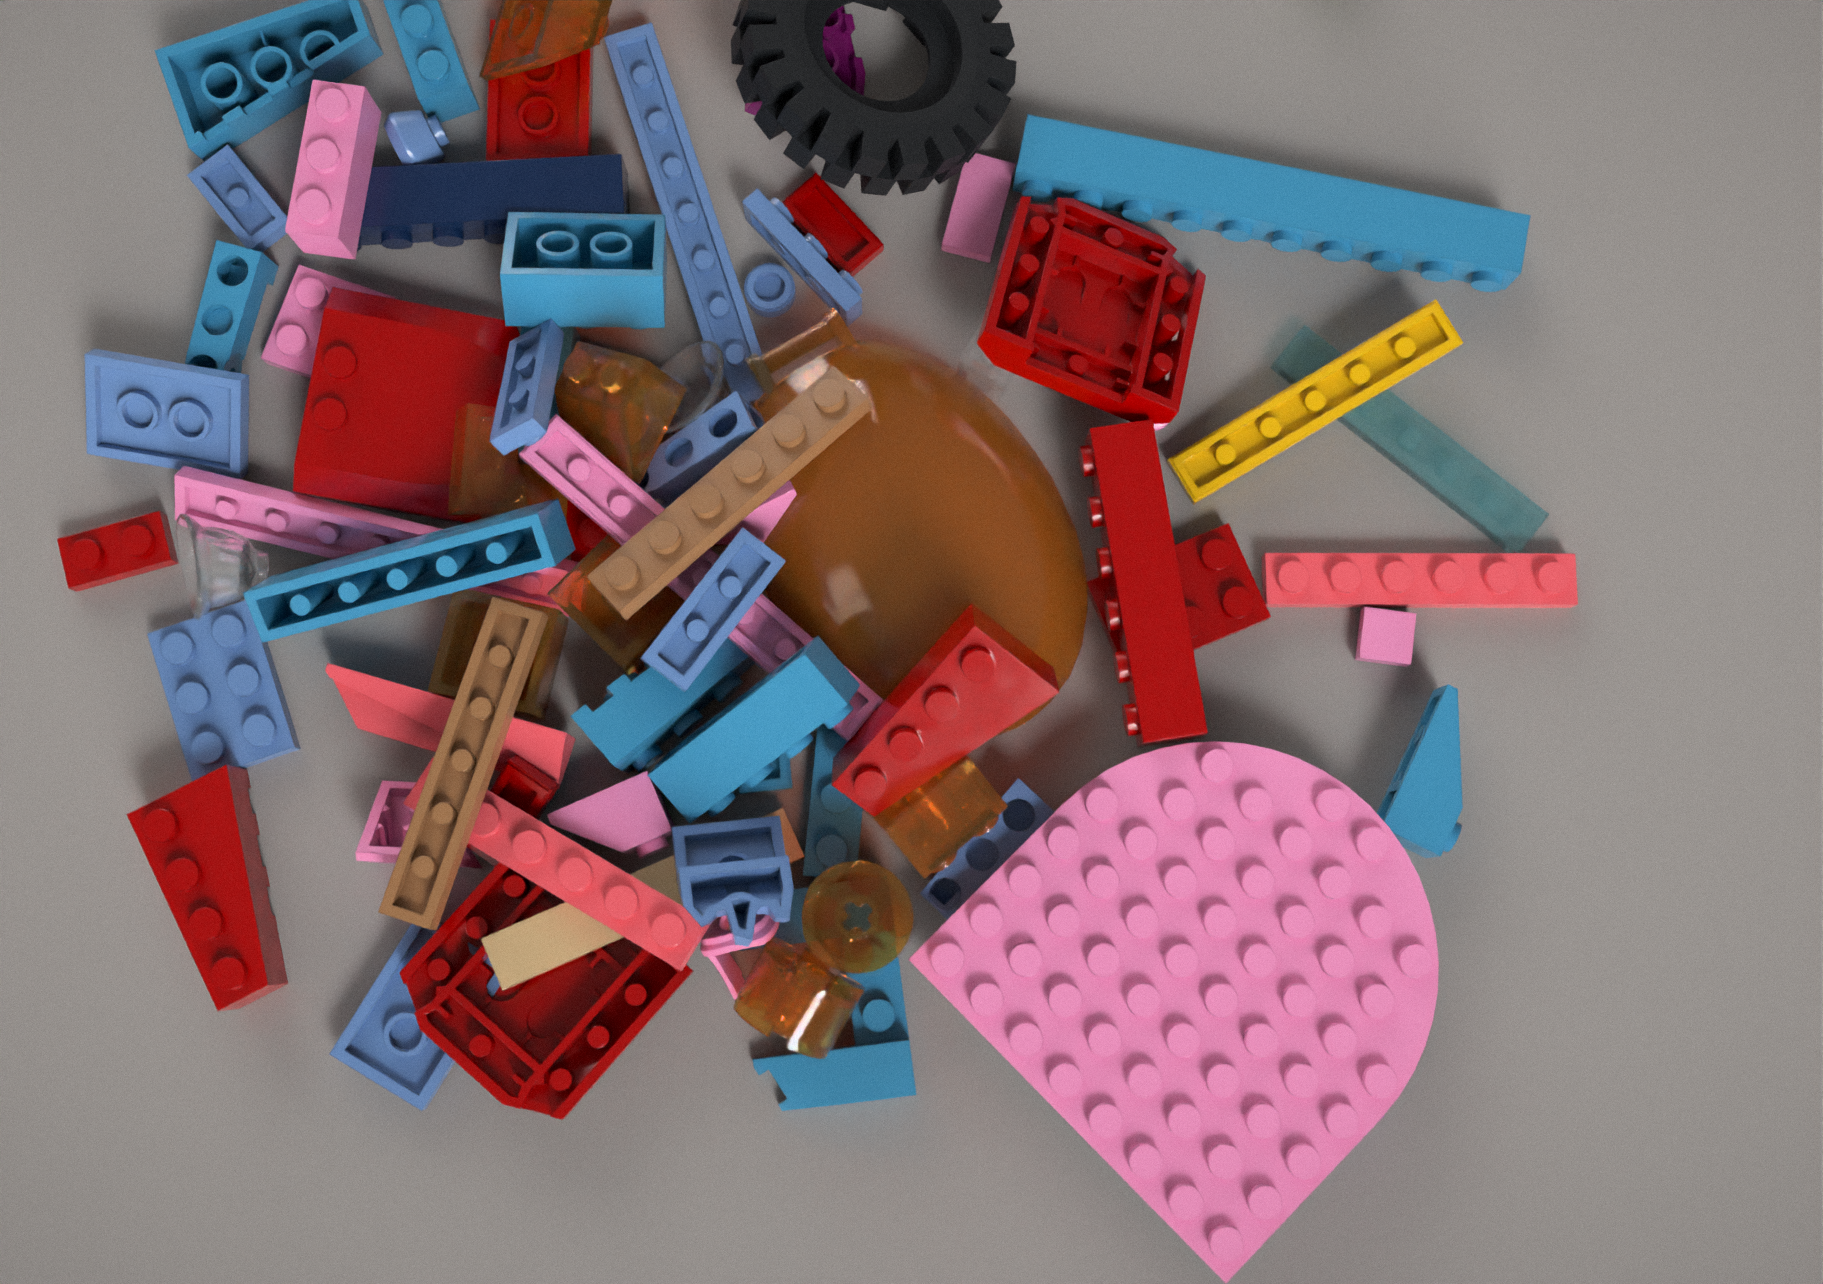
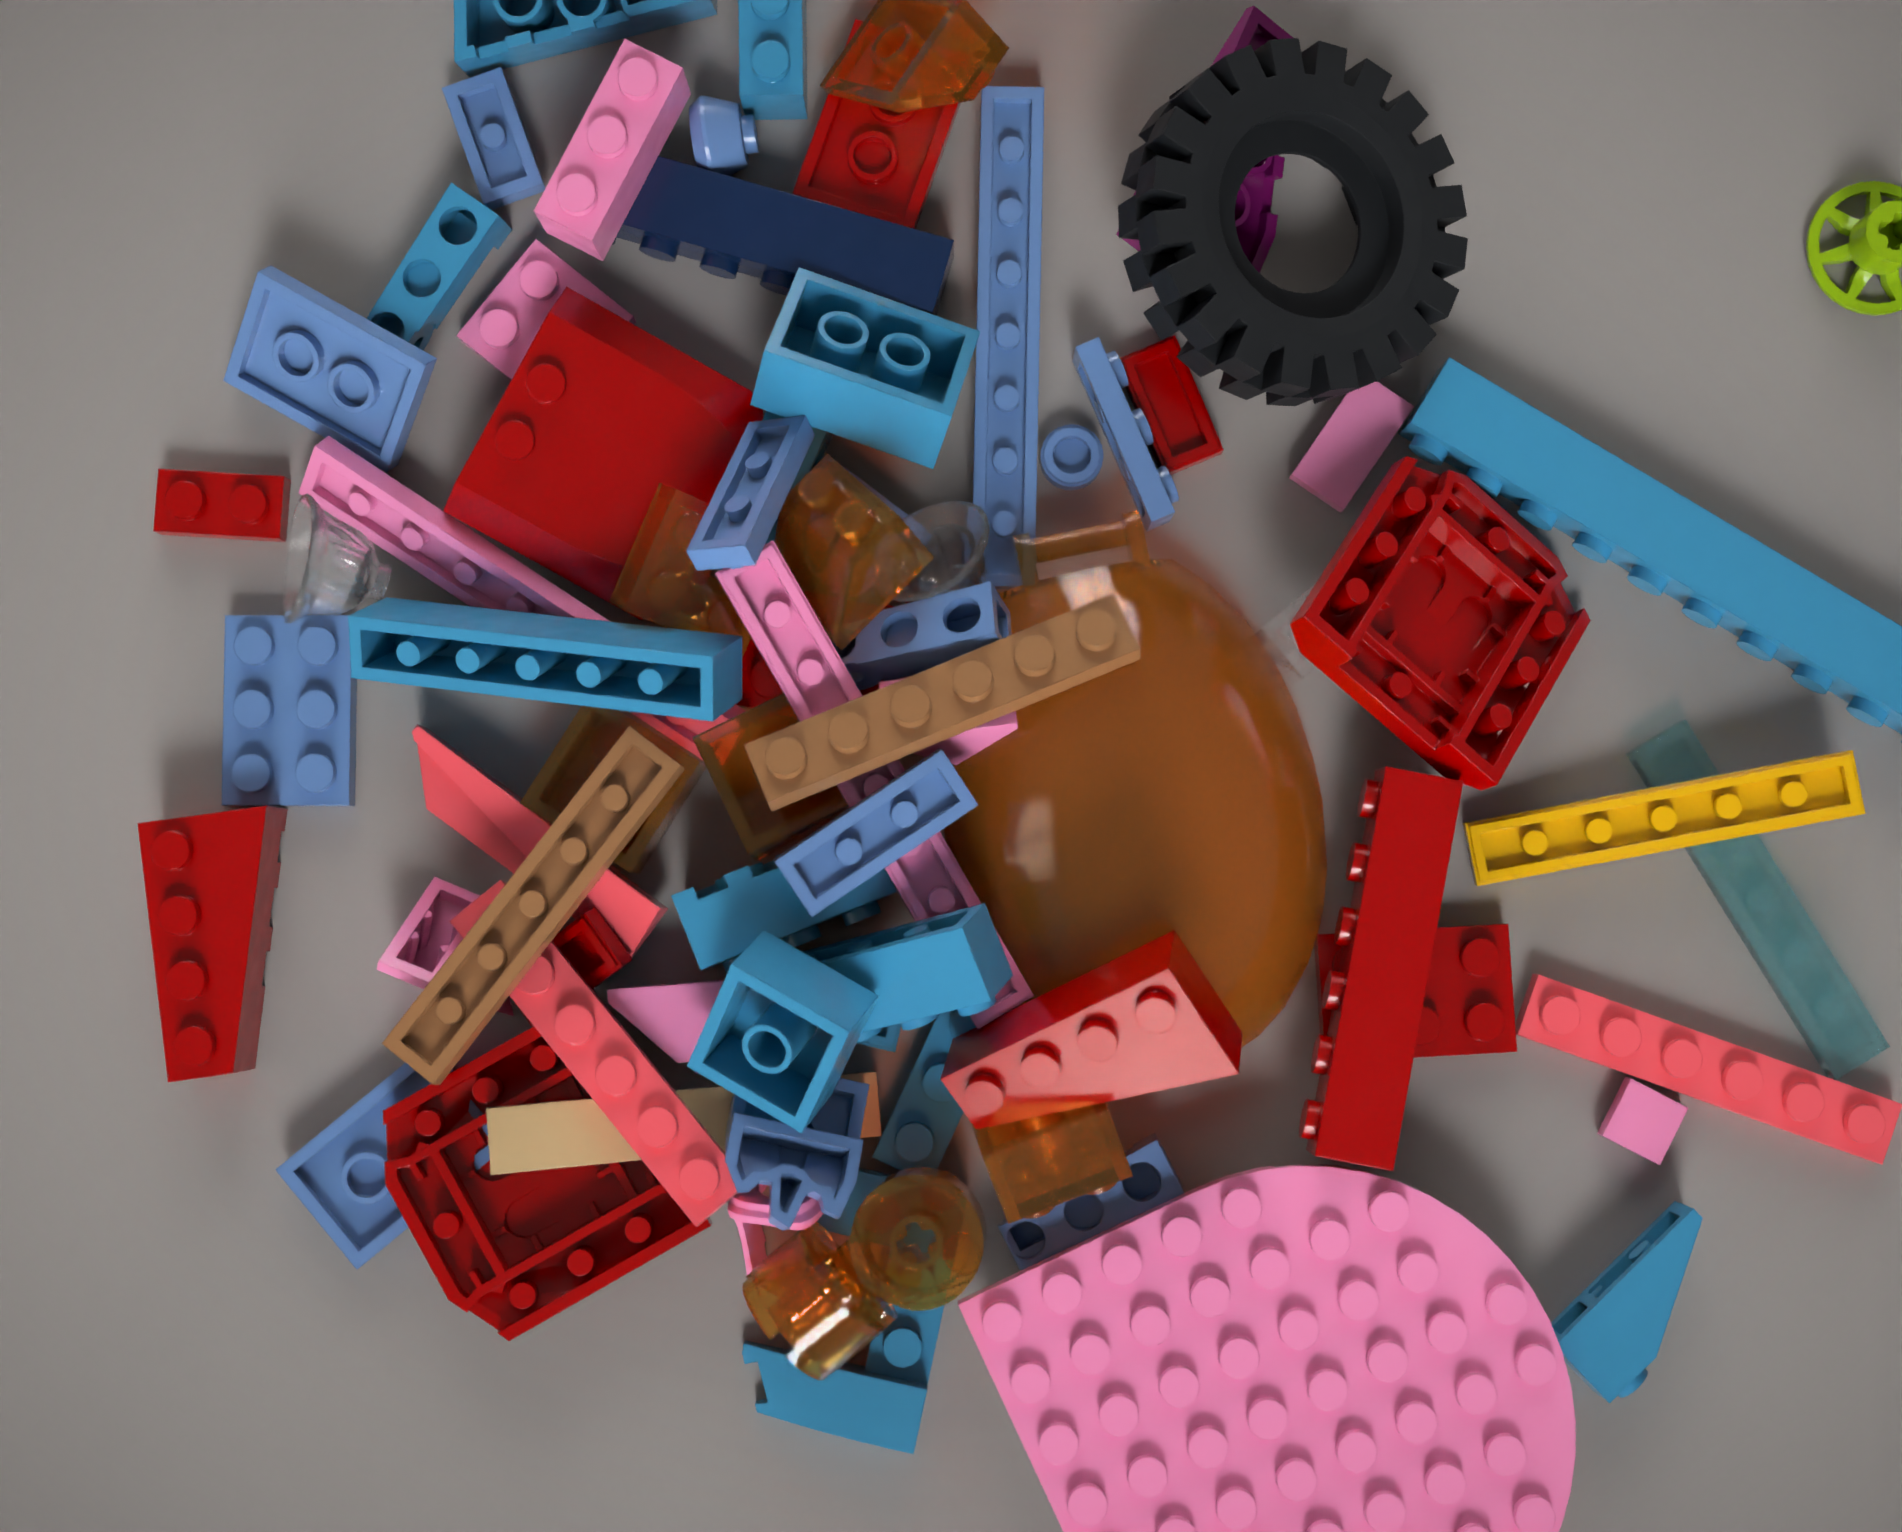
camera: 25 degrees right, 5 degrees up
none -> dark azure brick [687,930,879,1133]

